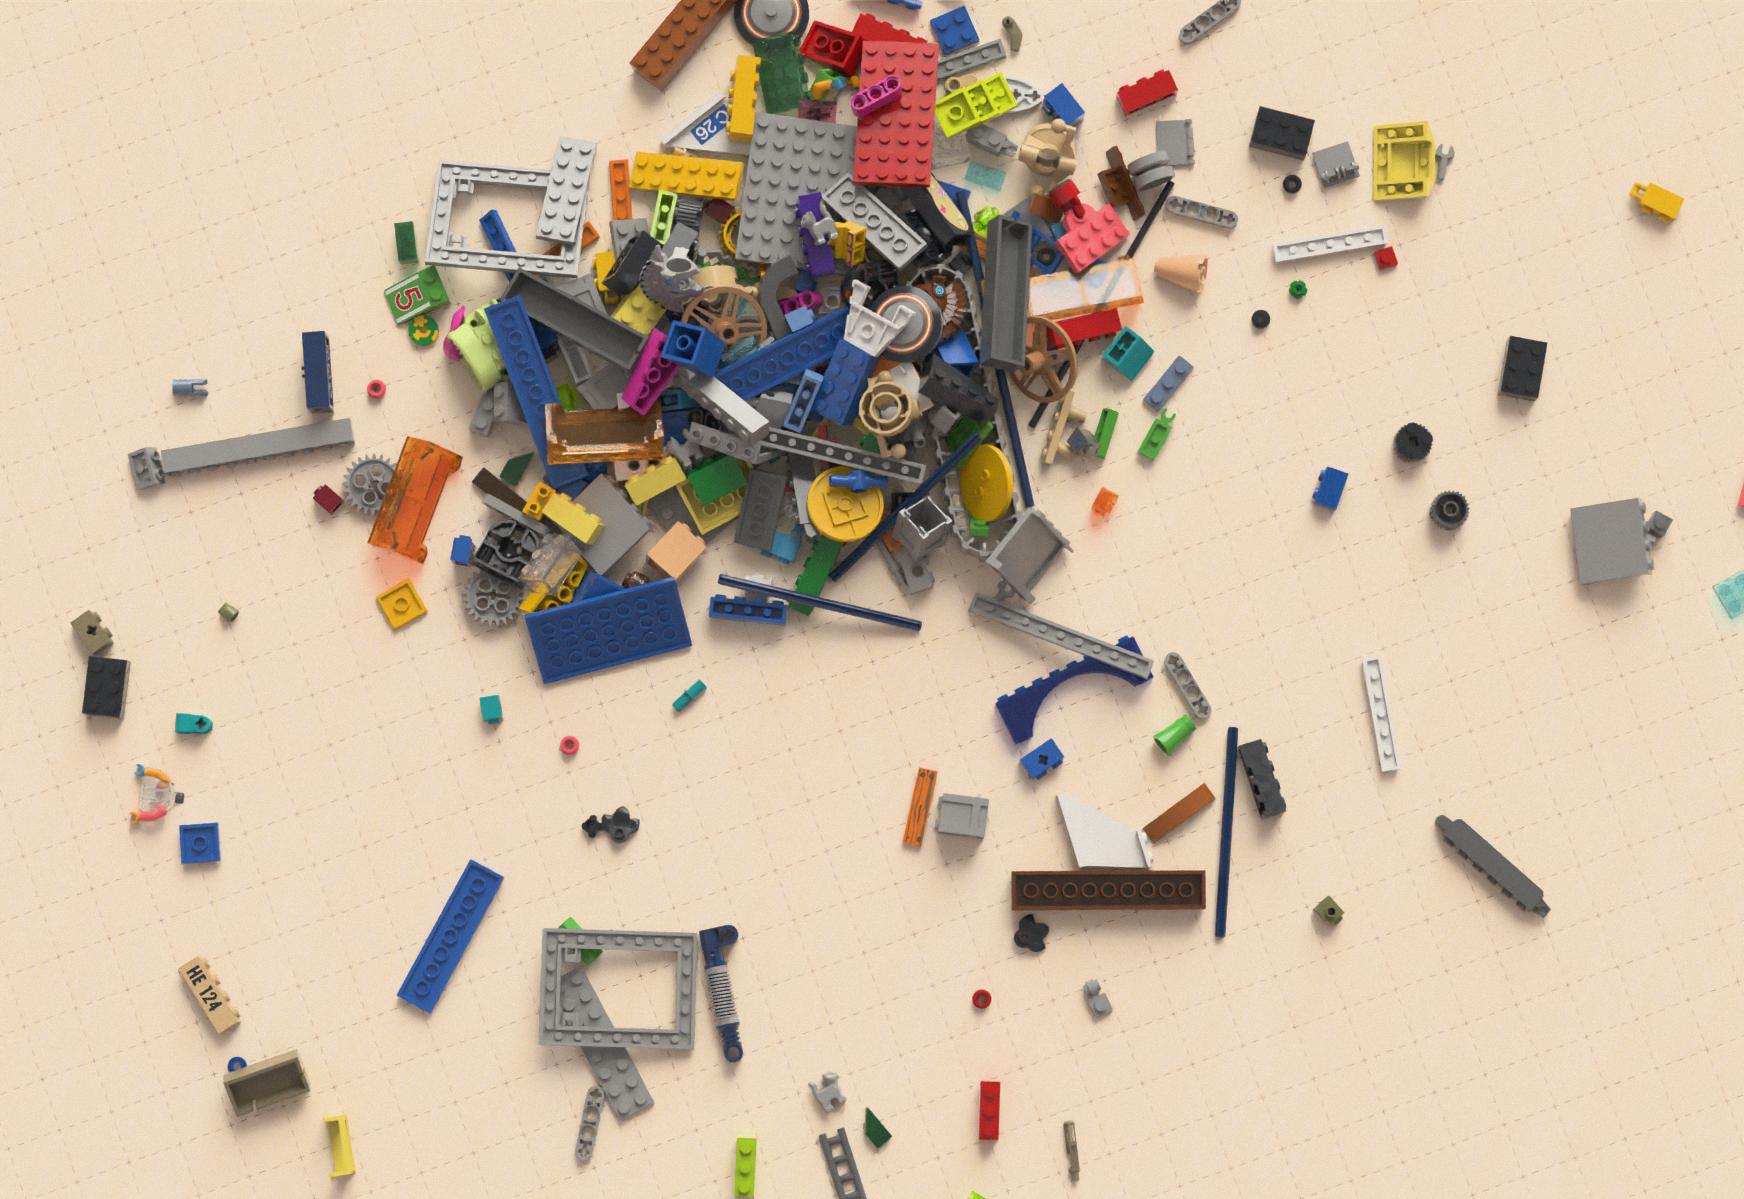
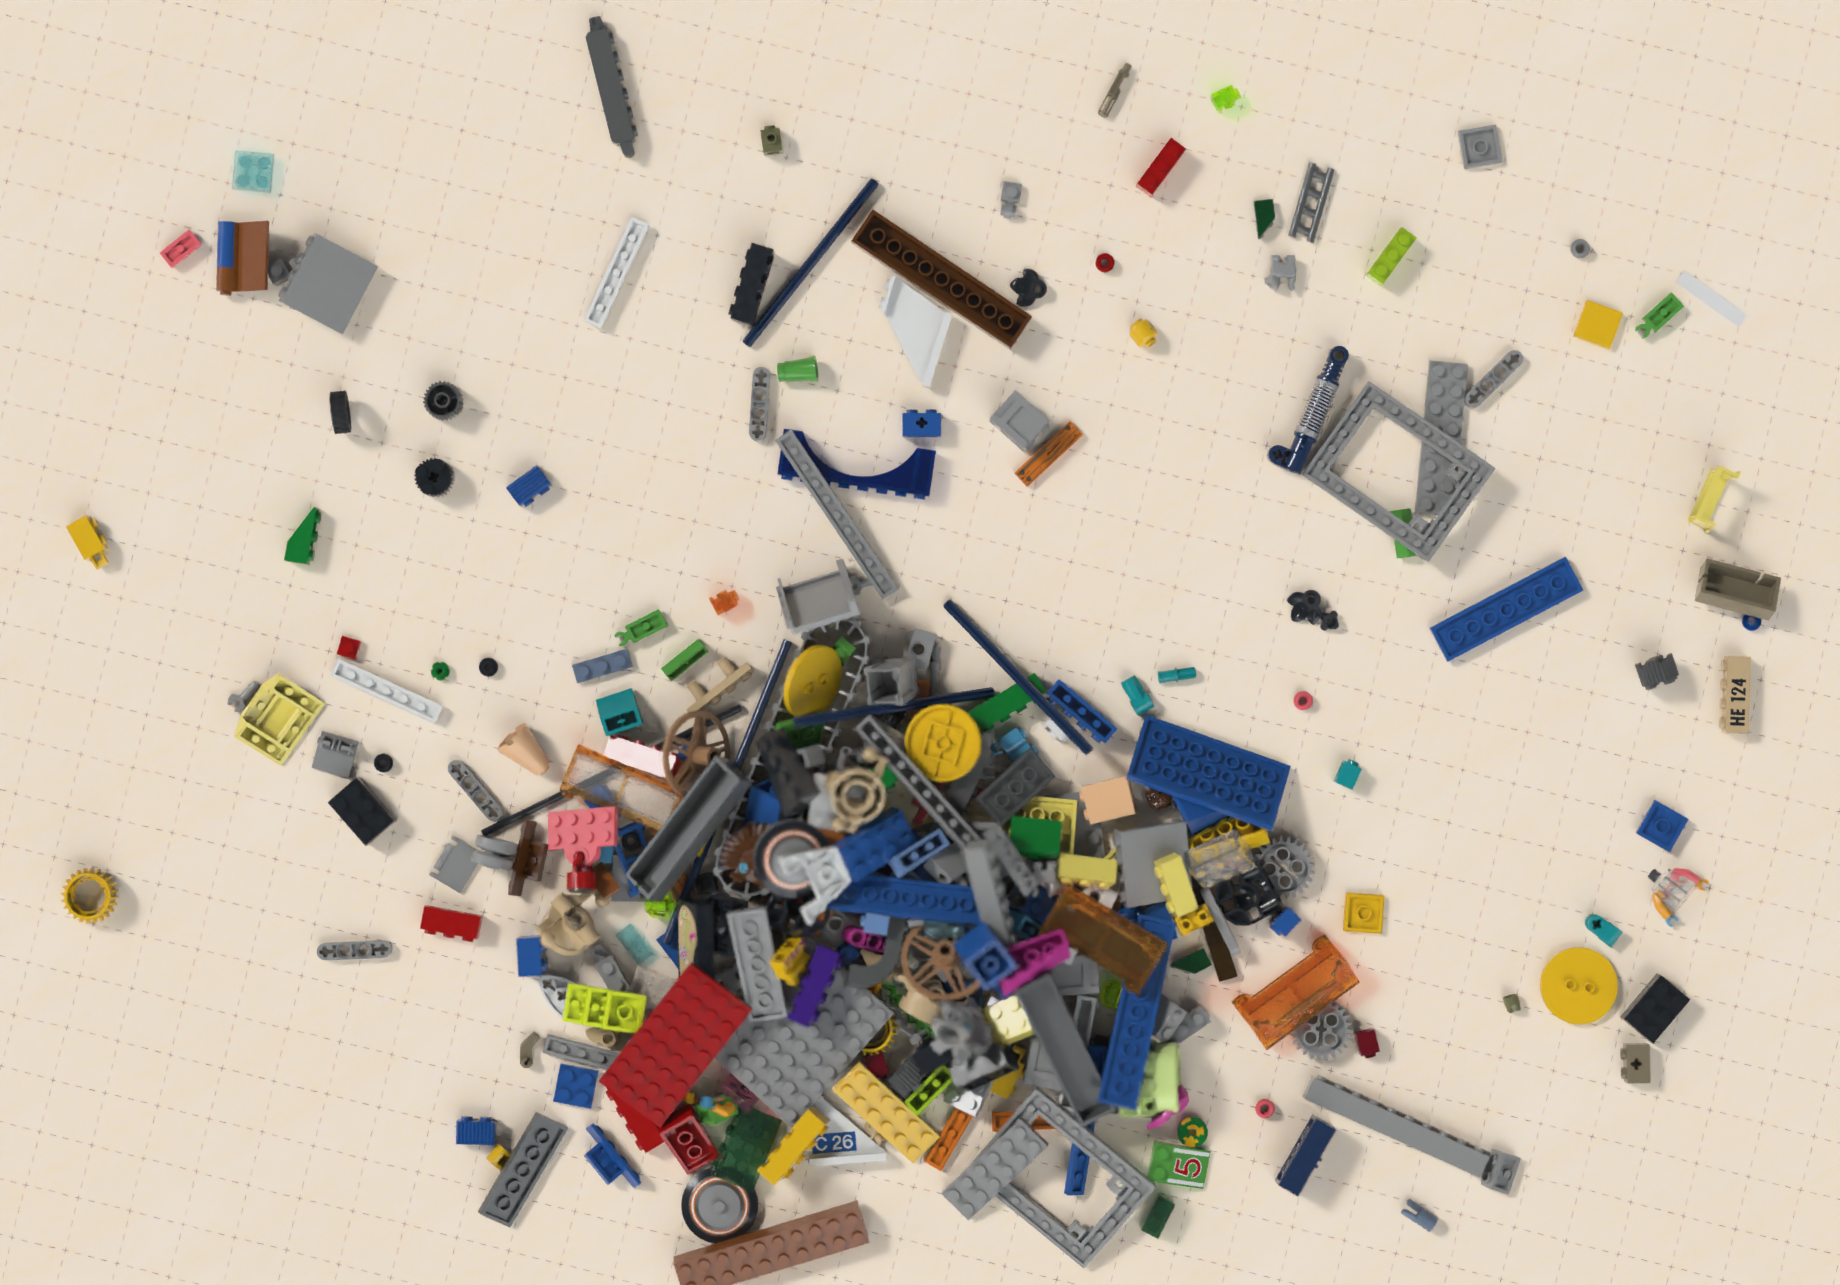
camera: 145 degrees left, 5 degrees up
light grey animal [800,205,838,246] -> none
blue pin [829,470,888,493] -> none
dark pink beam [850,76,902,117] -> none
flat silver brick [1066,427,1101,459] -> none
dark orange slope [1142,783,1215,843] -> none
black brick [1497,336,1548,402] -> none
none -> dark orange door [216,221,269,296]
none -> green slope [284,507,321,565]
none -> black tyre [329,390,351,434]
none -> teal piece [1121,675,1154,716]
none -> yellow head [1129,319,1158,348]
none -> yellow plate [1540,947,1618,1024]
none -> dark grey brick [1635,653,1679,690]

